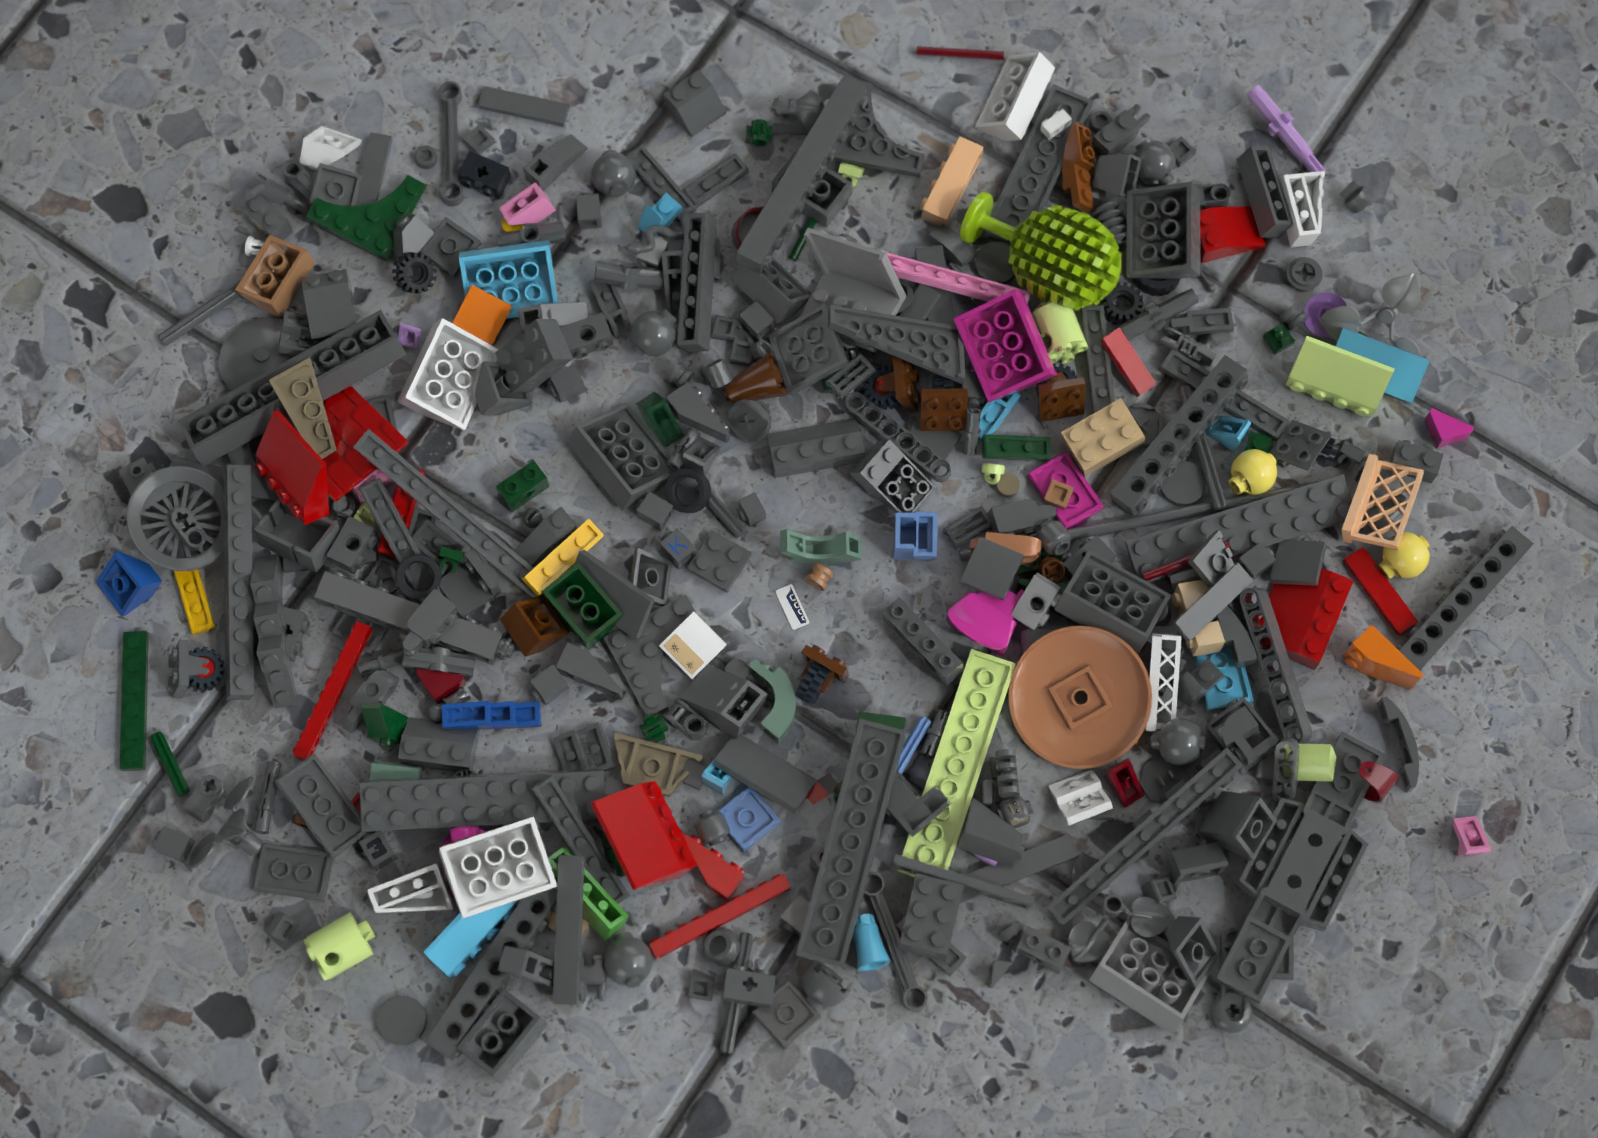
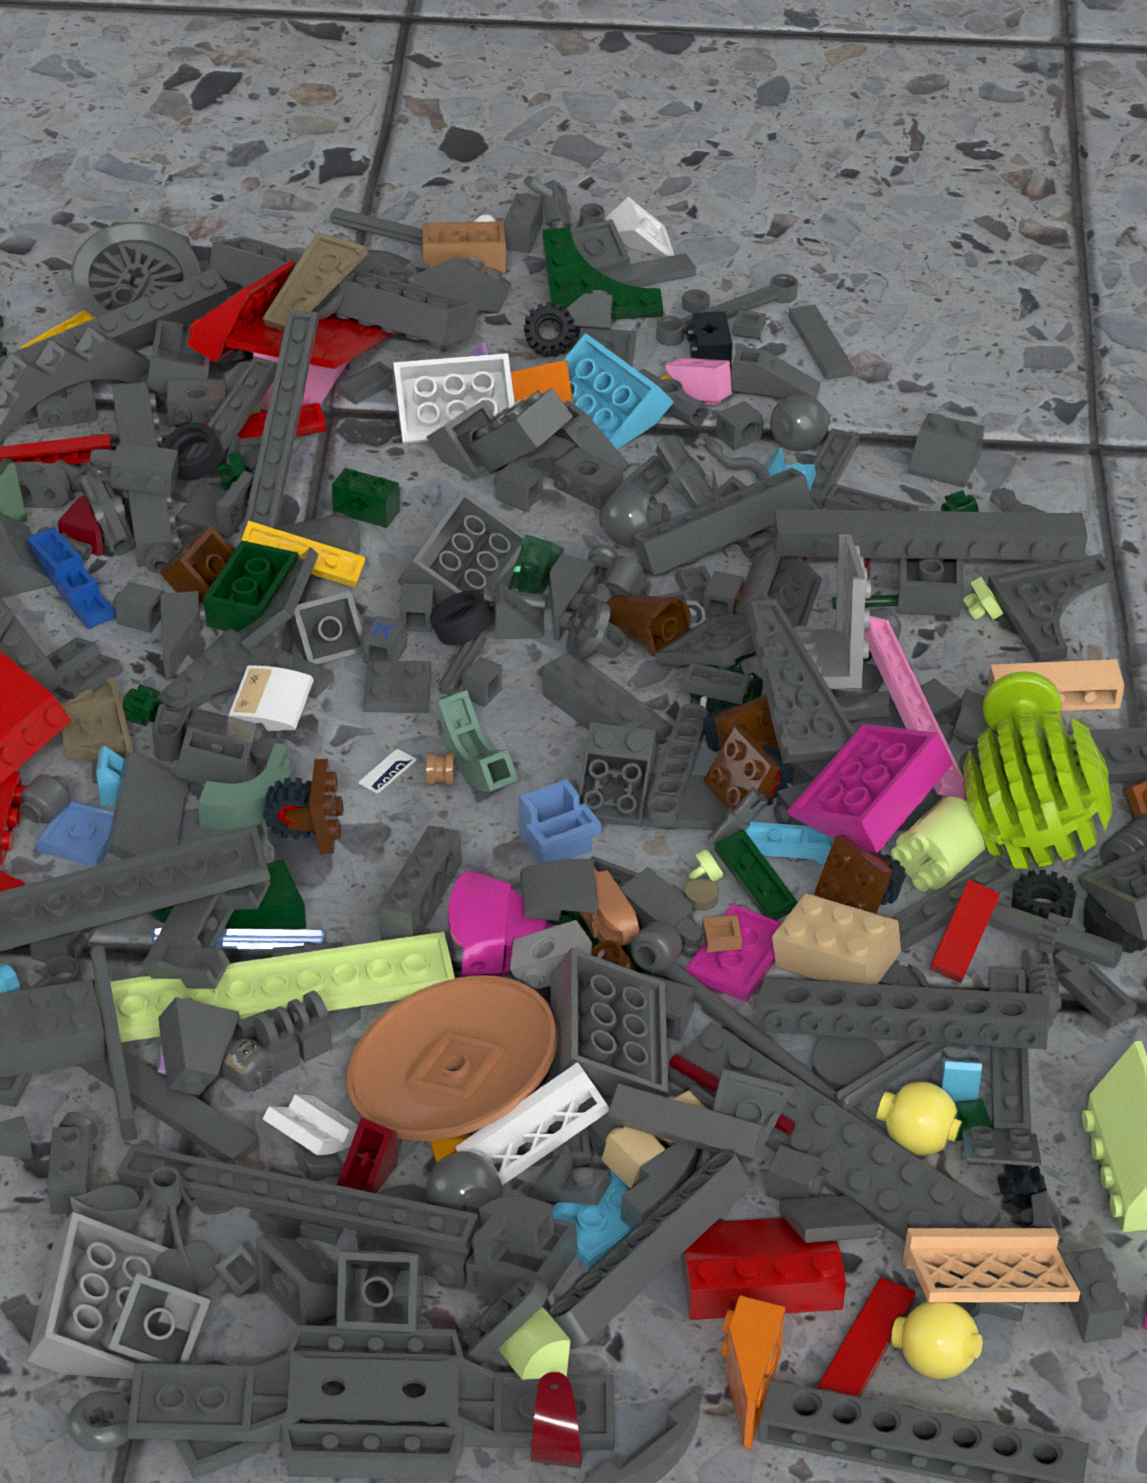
camera: 60 degrees right, 30 degrees down
blue slope [96,551,162,617] -> none

